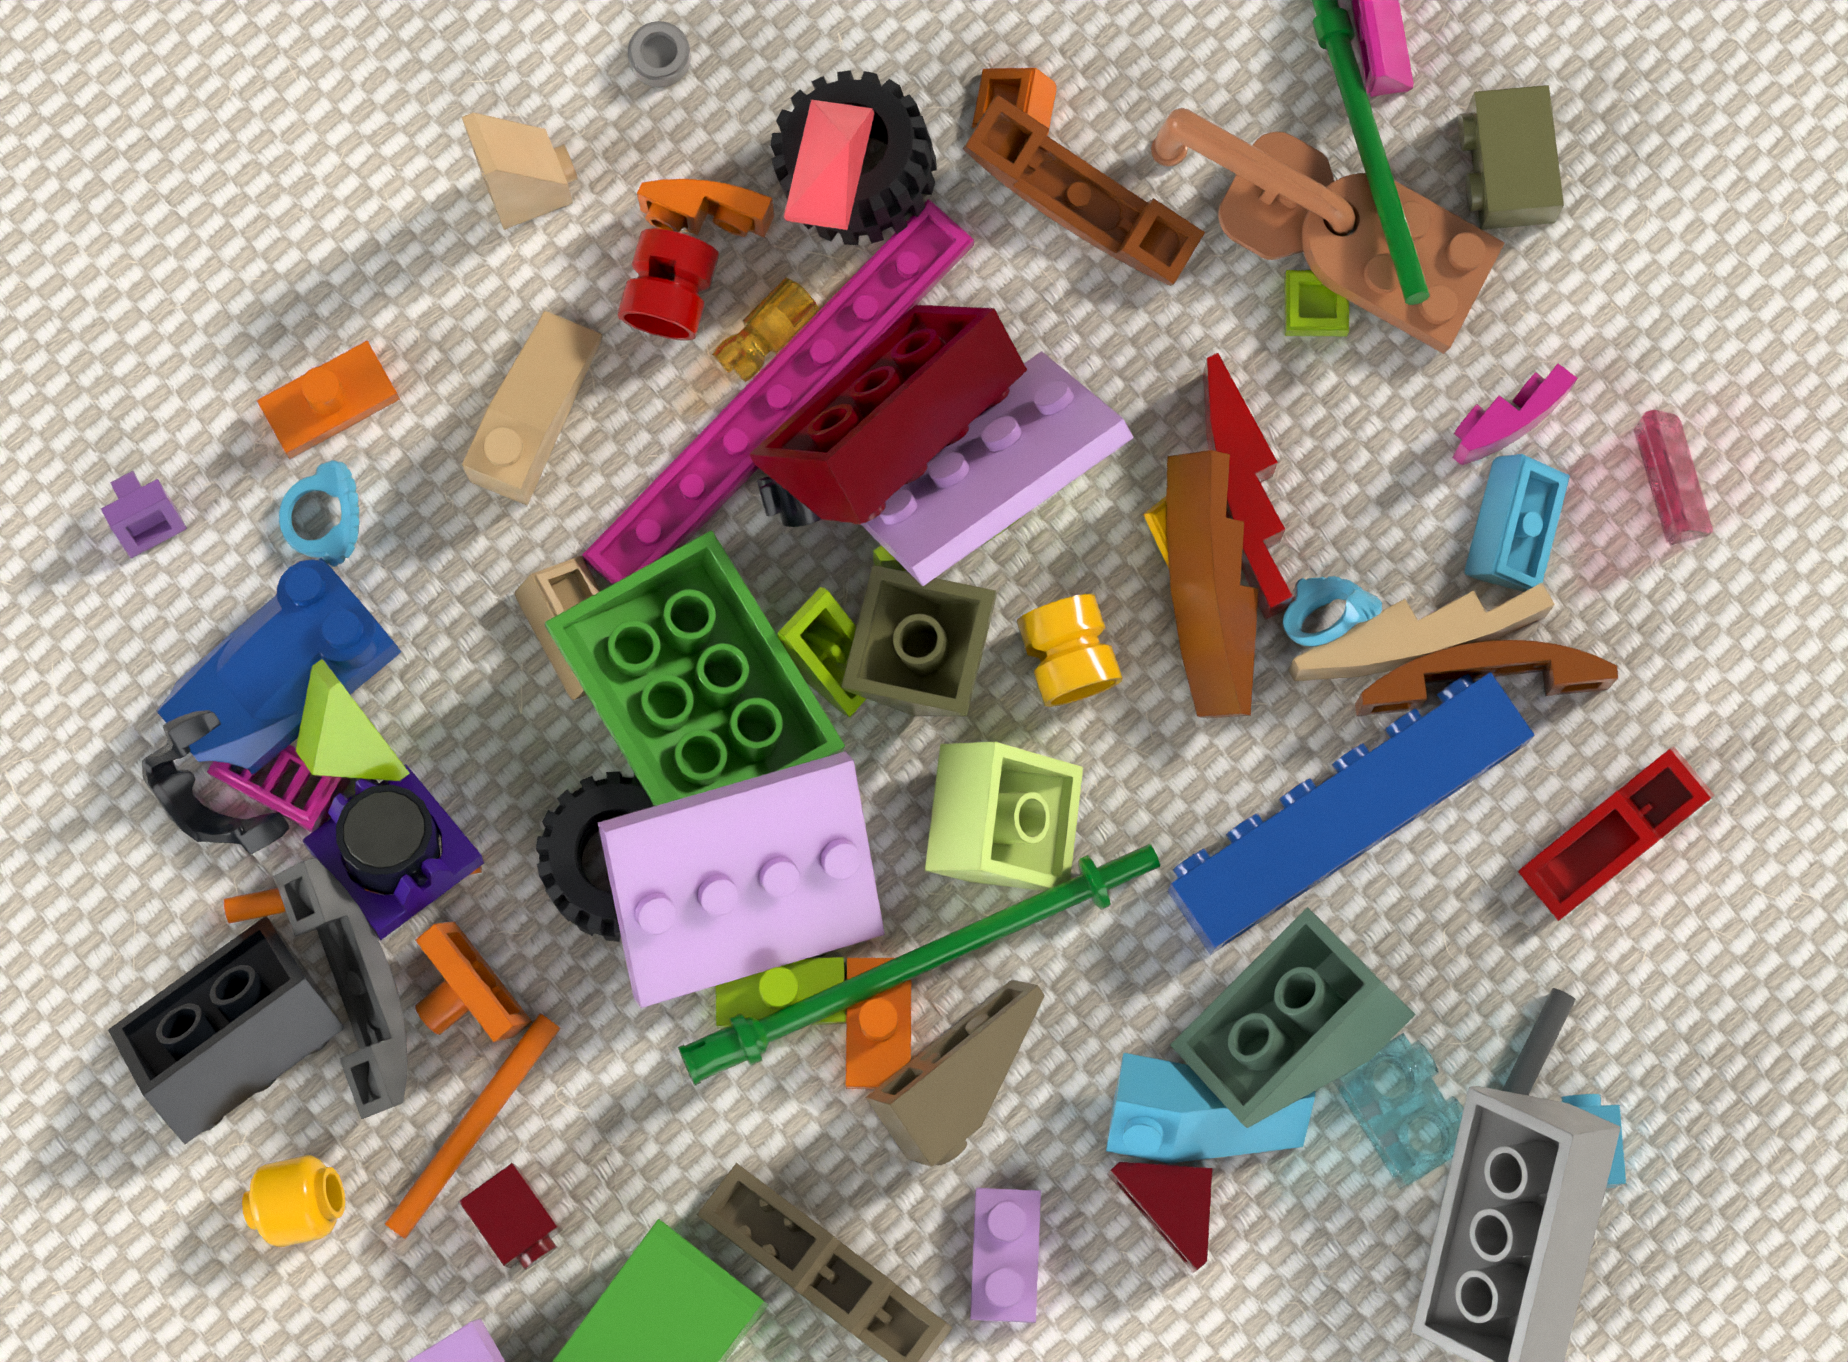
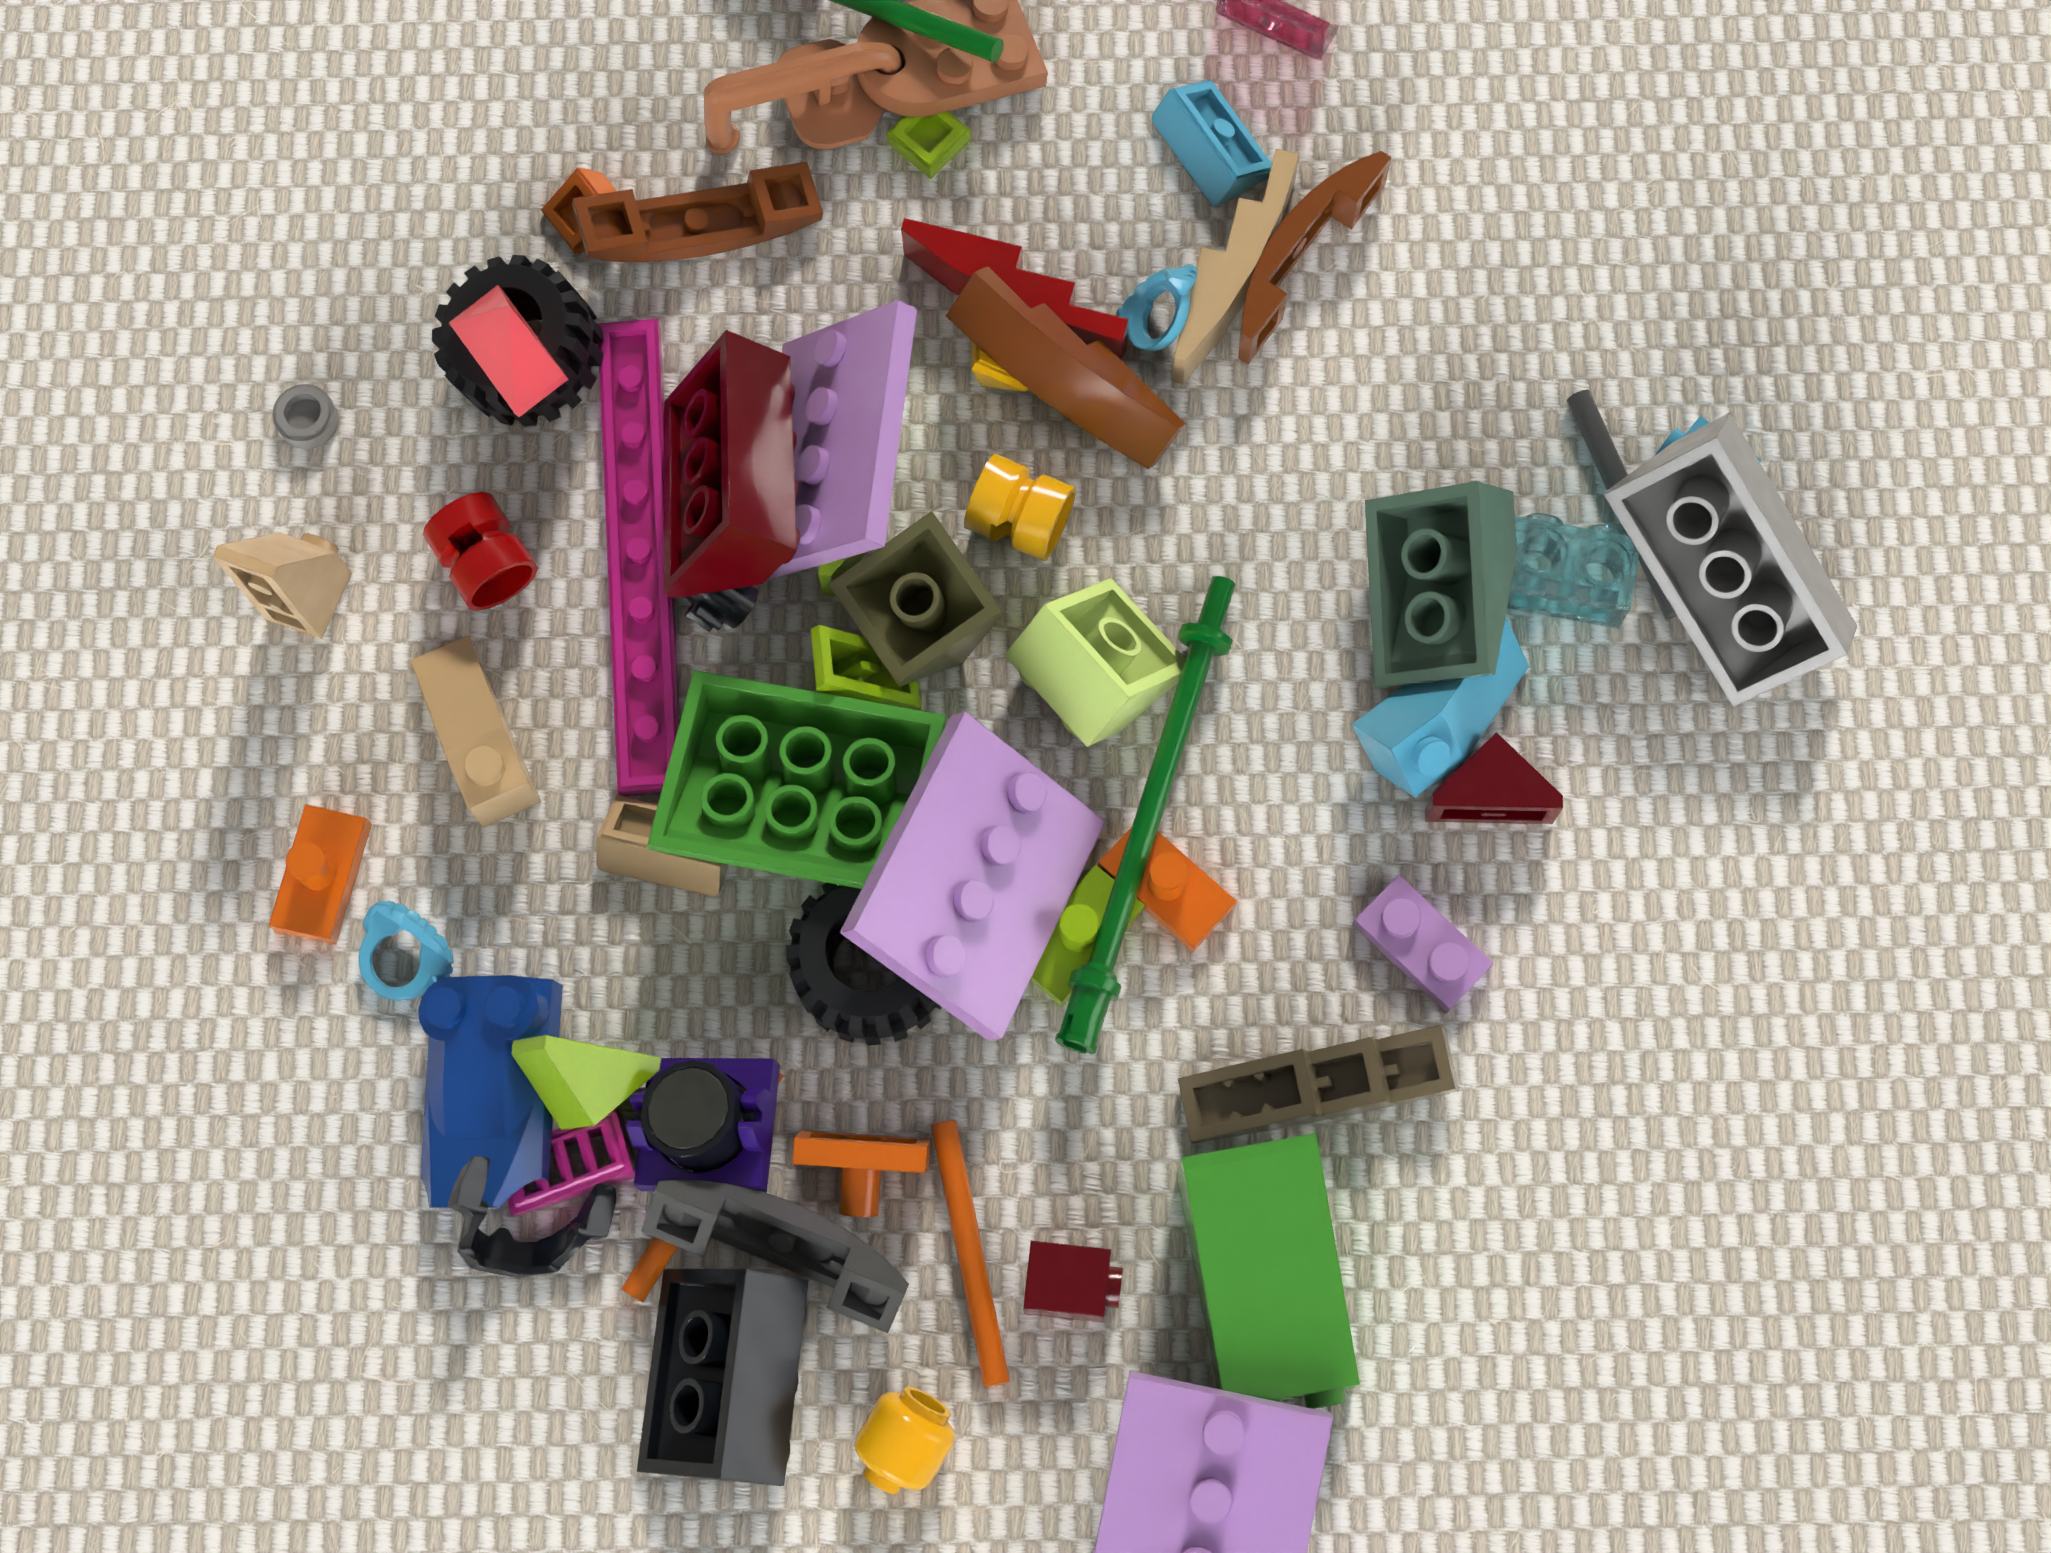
camera: 45 degrees left, 5 degrees down
medium lavender tile [101,471,187,558] -> none
orange slope [637,179,774,238] -> none
clear yellow bar [712,277,819,382] -> none
dark tan slope [865,980,1045,1167] -> none
blue brick [1167,672,1535,955] -> none
dark pink slope [1452,363,1578,465] -> none
red slope [1517,746,1715,921] -> none

